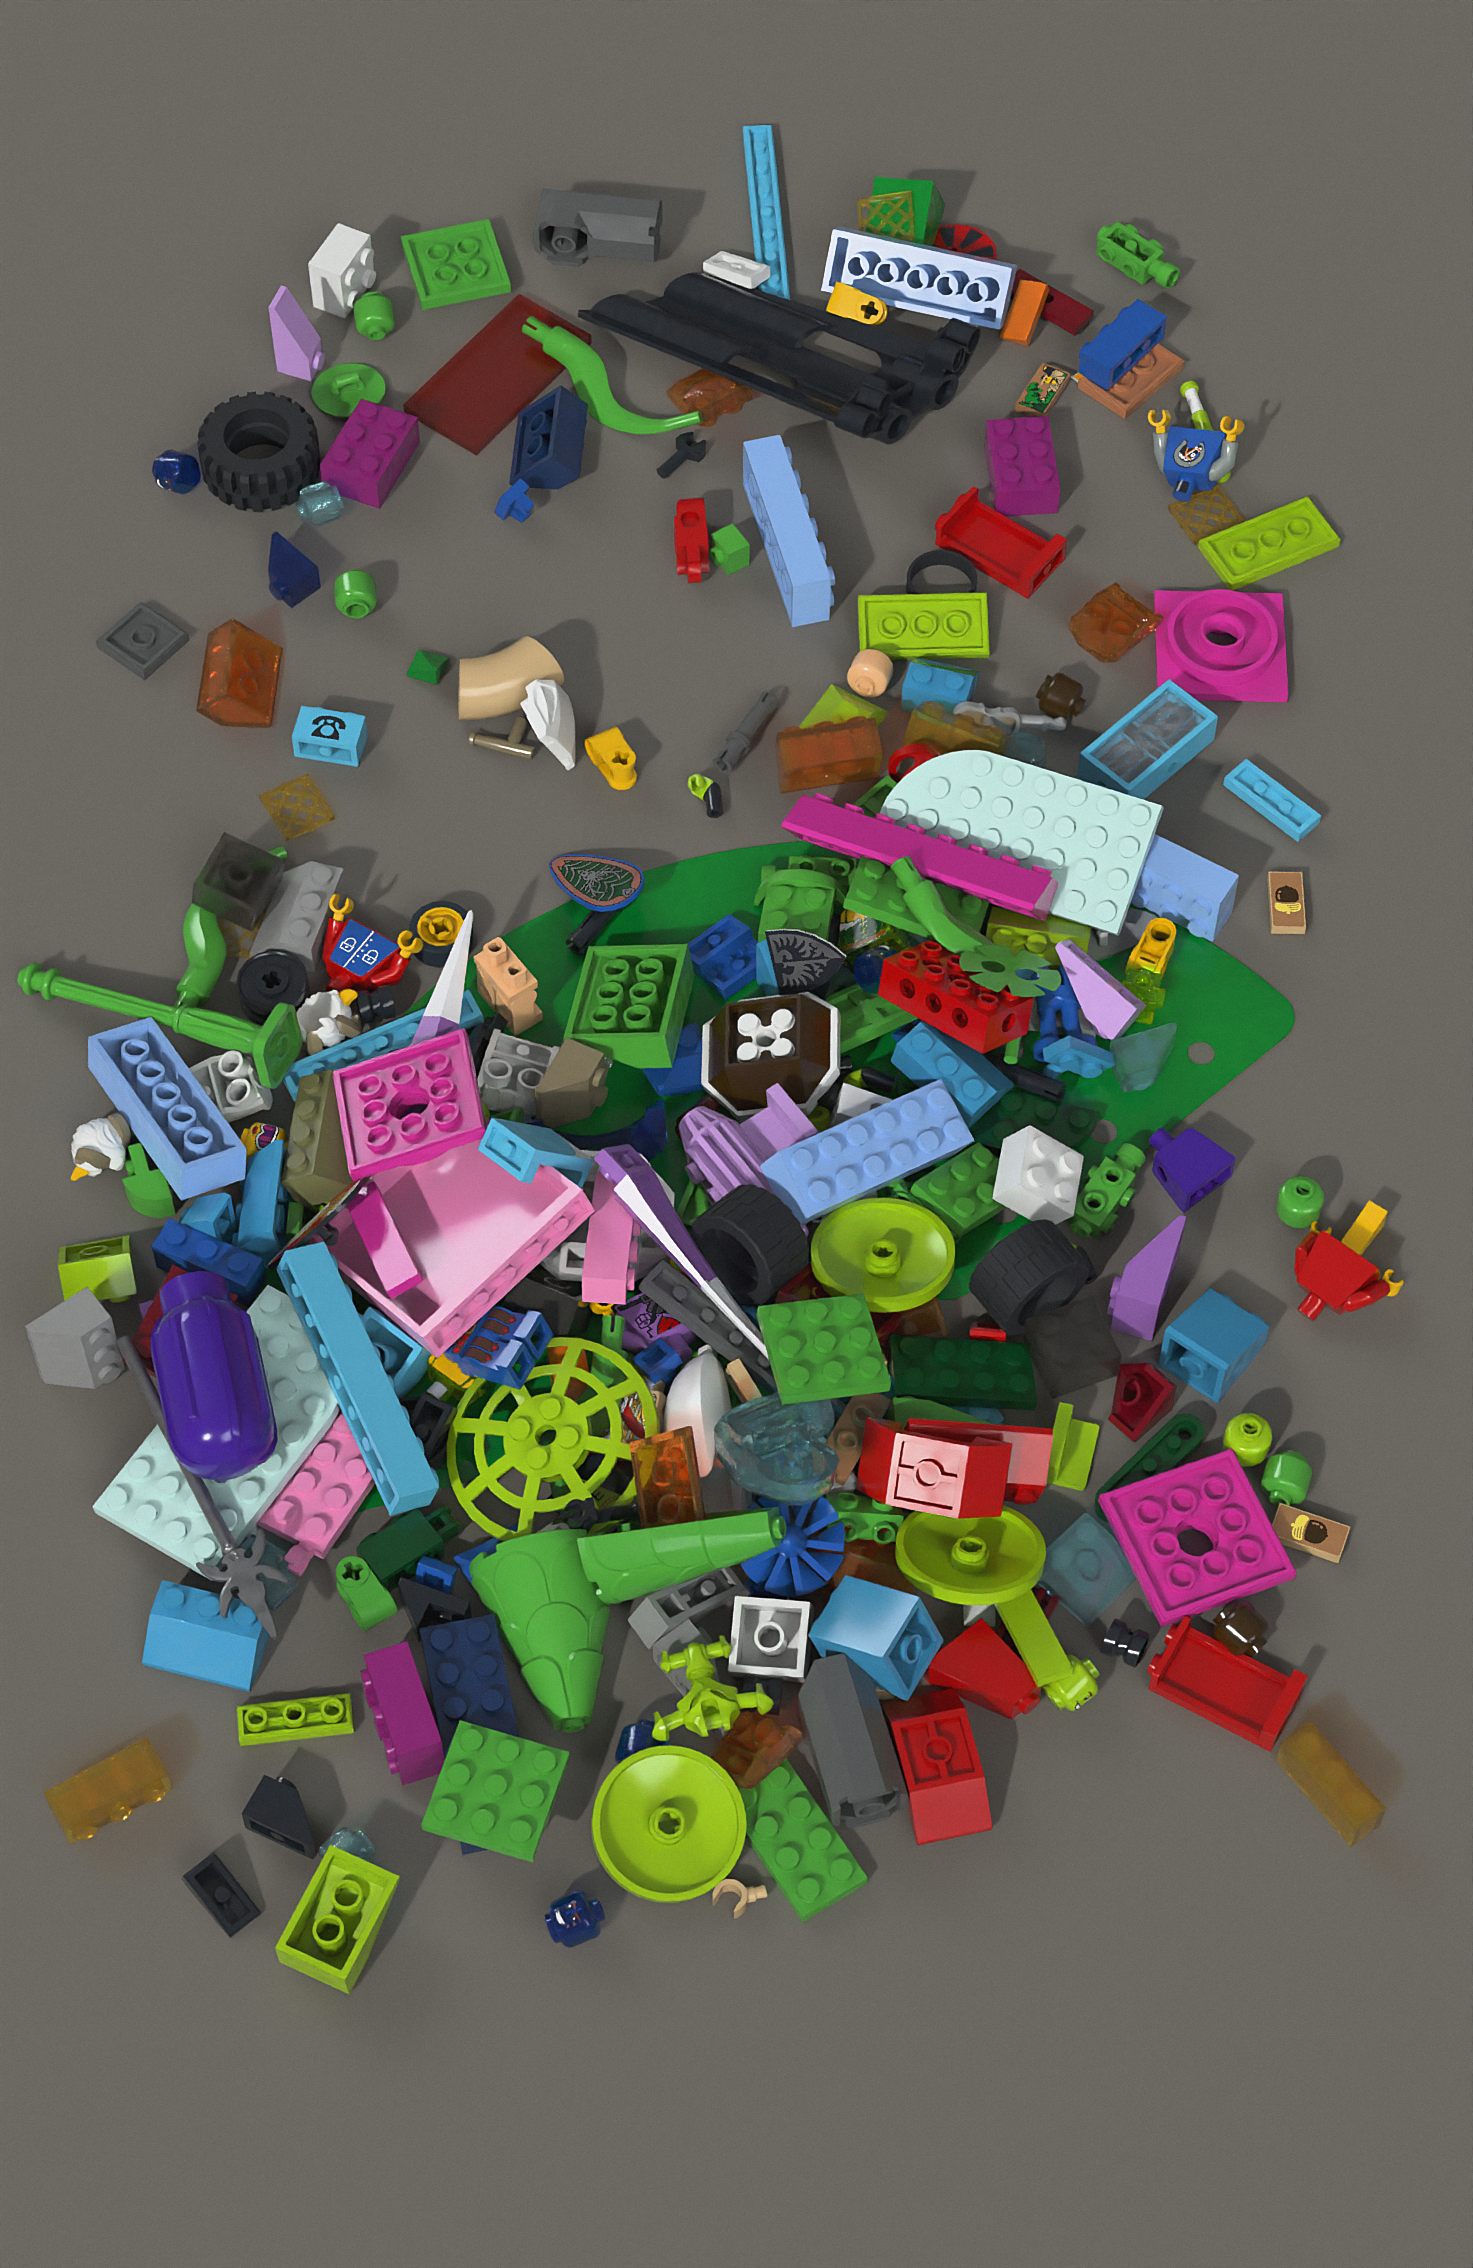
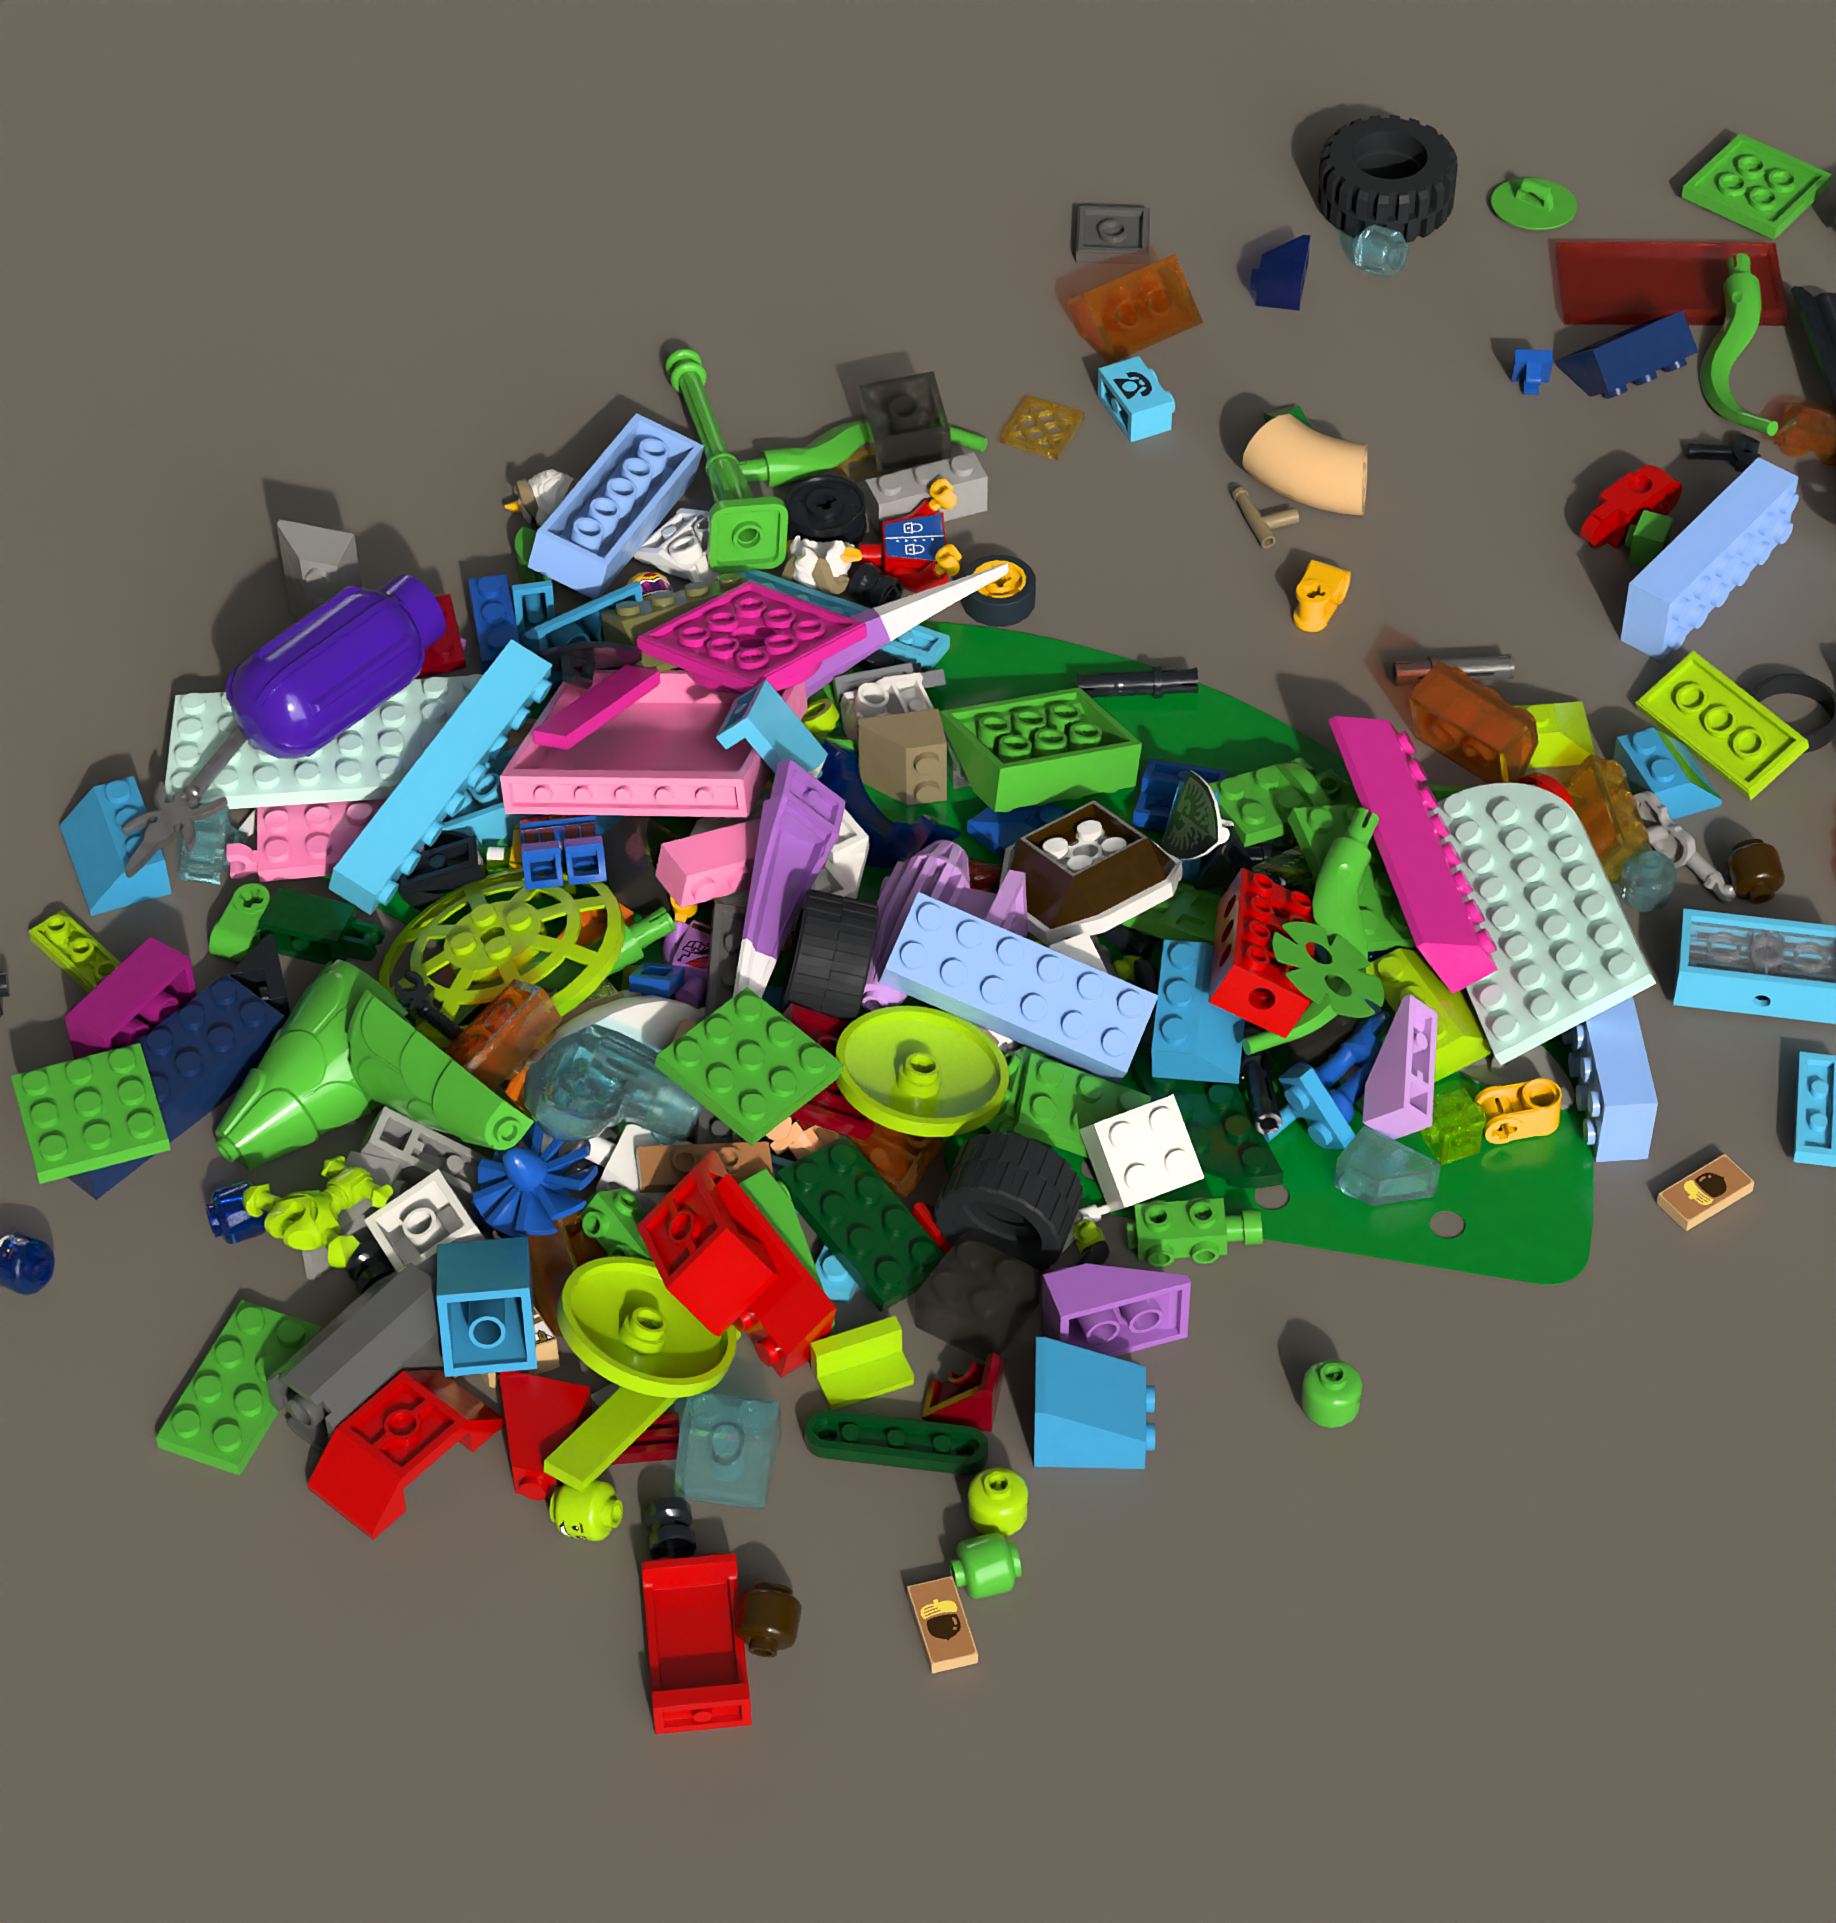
camera: 55 degrees right, 10 degrees down
lime slope [58,1235,137,1302] -> none
clear blue head [152,449,201,495] -> none
lavender slope [268,285,325,381] -> none
white brick [308,223,376,319] -> none
magenta brick [320,399,420,509] -> none
bright green head [334,569,377,619] -> none
bright green head [354,292,395,340] -> none
blue tile [414,1556,458,1595] -> none
light nougat hips [474,937,543,1036] -> none
white slope [520,679,575,770] -> none
shield [549,854,645,912] -> none
lime dish [591,1745,746,1903] -> none
arm [687,774,723,818] -> none
clear orange slope [710,1711,803,1790] -> none
tan piece [712,1879,767,1919] -> none
light nougat head [847,649,894,698] -> none
dark pink piece [1098,1448,1297,1627] -> none
dark purple torso [1149,1127,1236,1213] -> none
clear yellow brick [1276,1721,1386,1847] -> none
red torso [1294,1221,1404,1322] -> none
yellow piece [1341,1200,1388,1256] -> none

